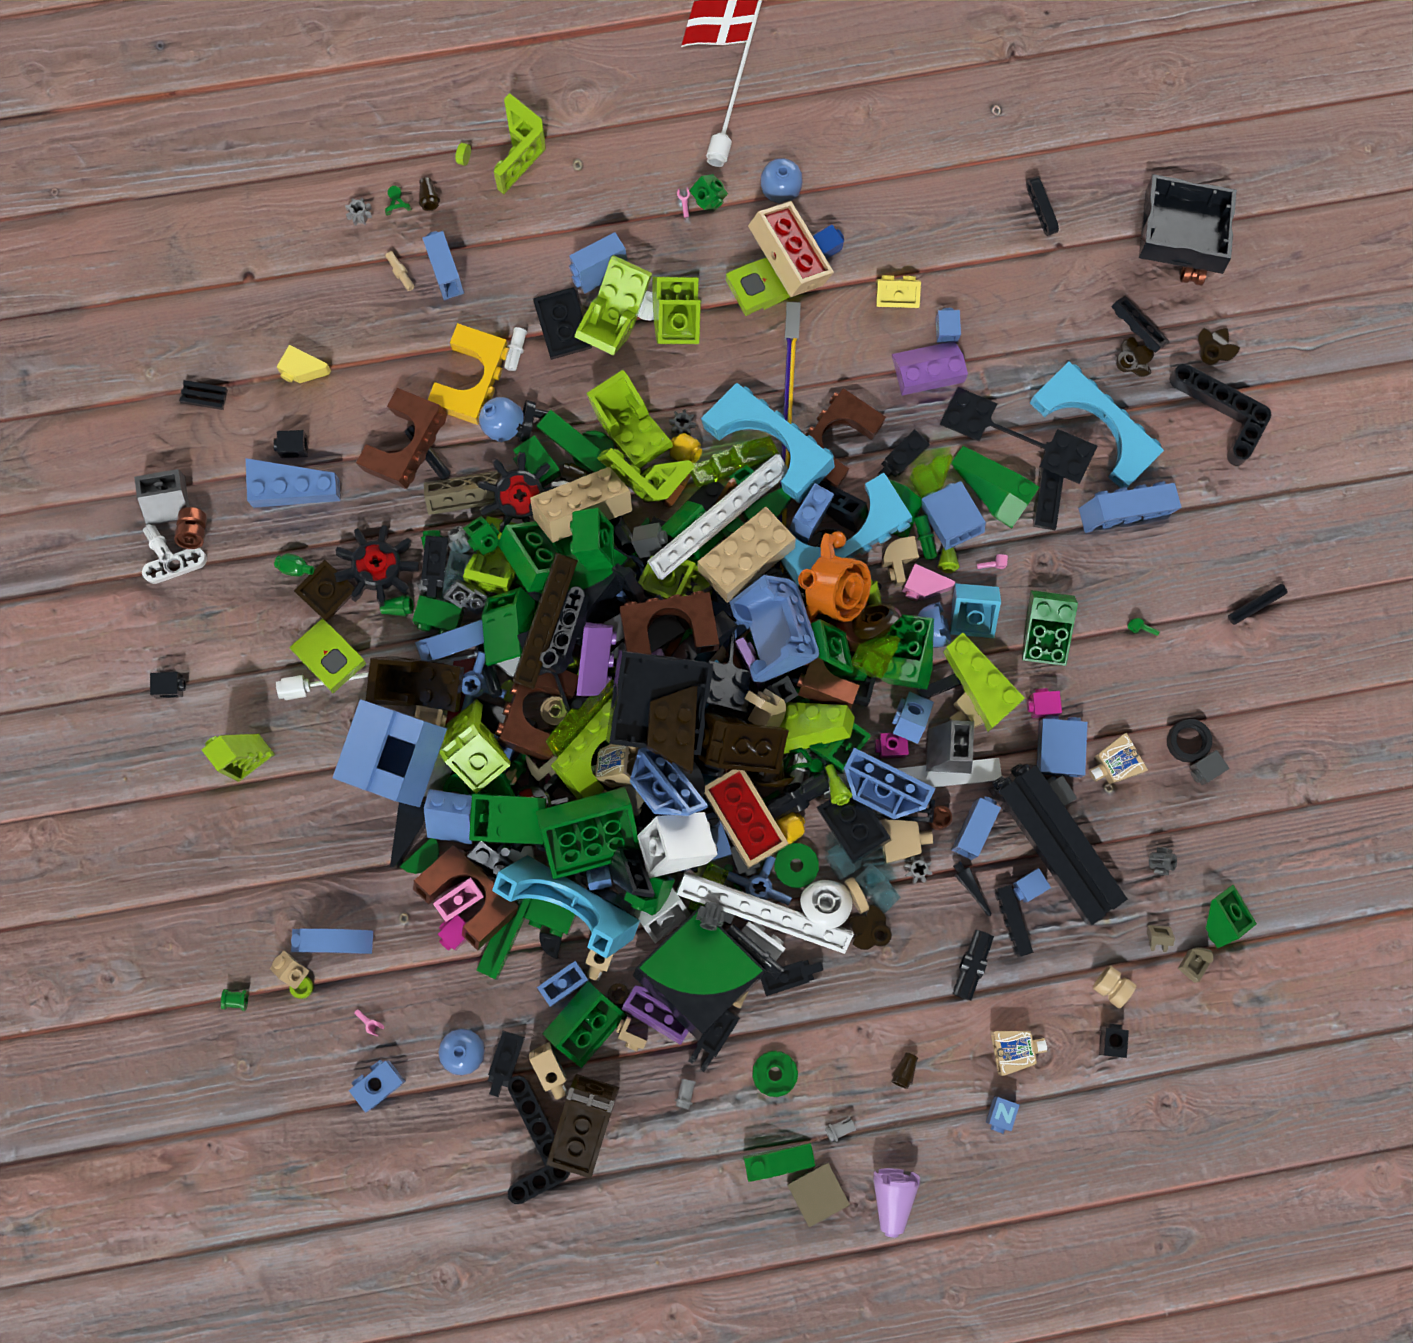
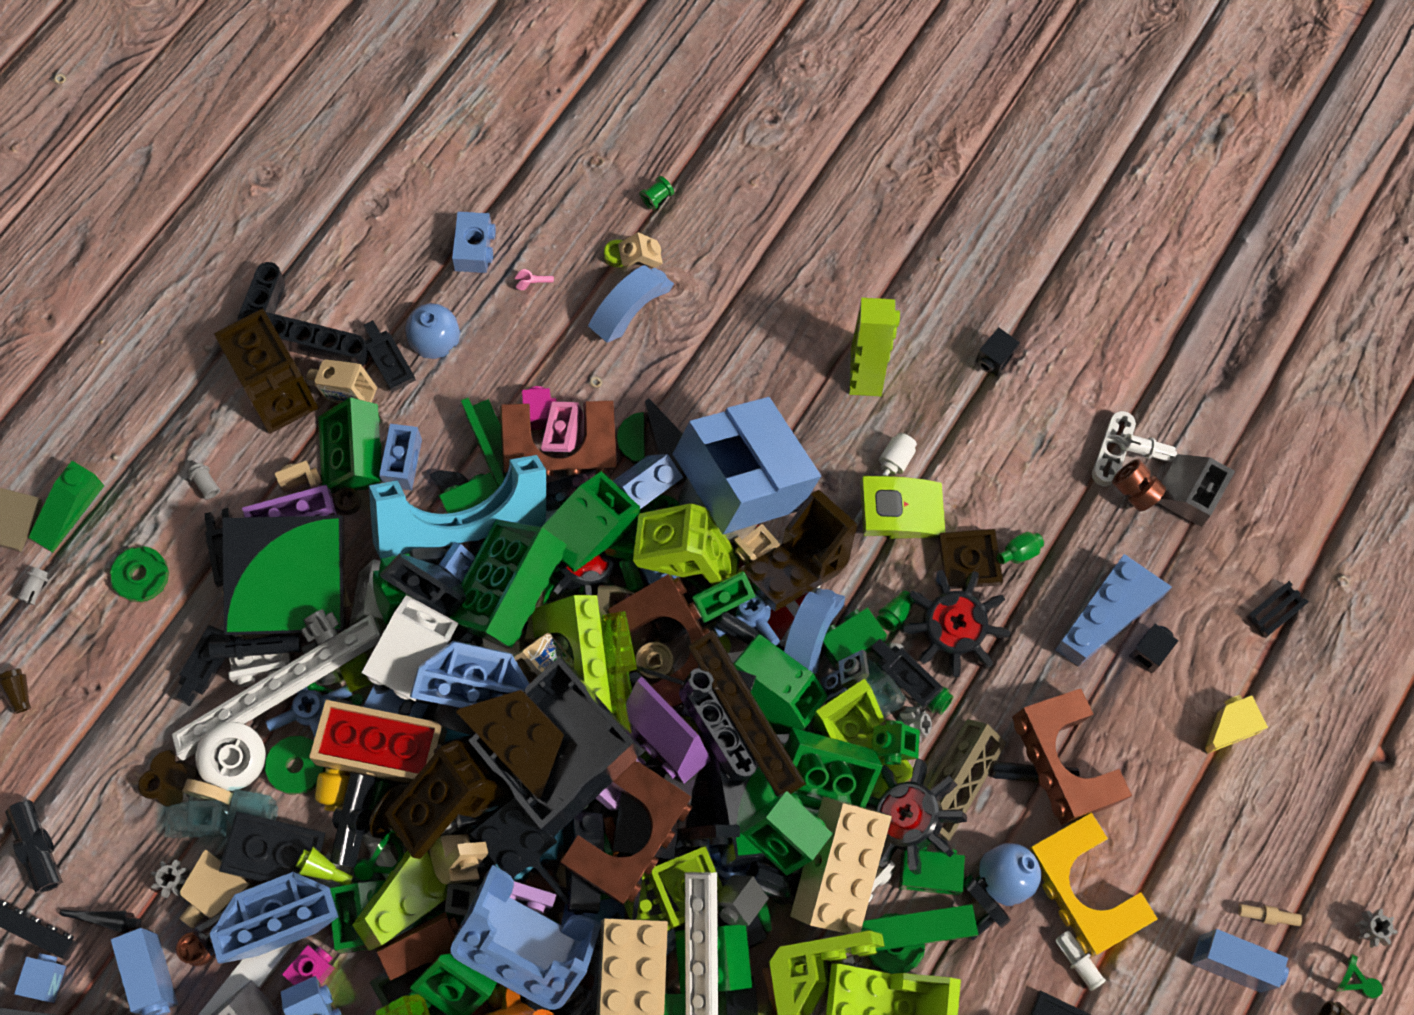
camera: 135 degrees right, 10 degrees down
dark brown cone [560,462,592,482] -> none
none -> green slope [692,571,756,623]

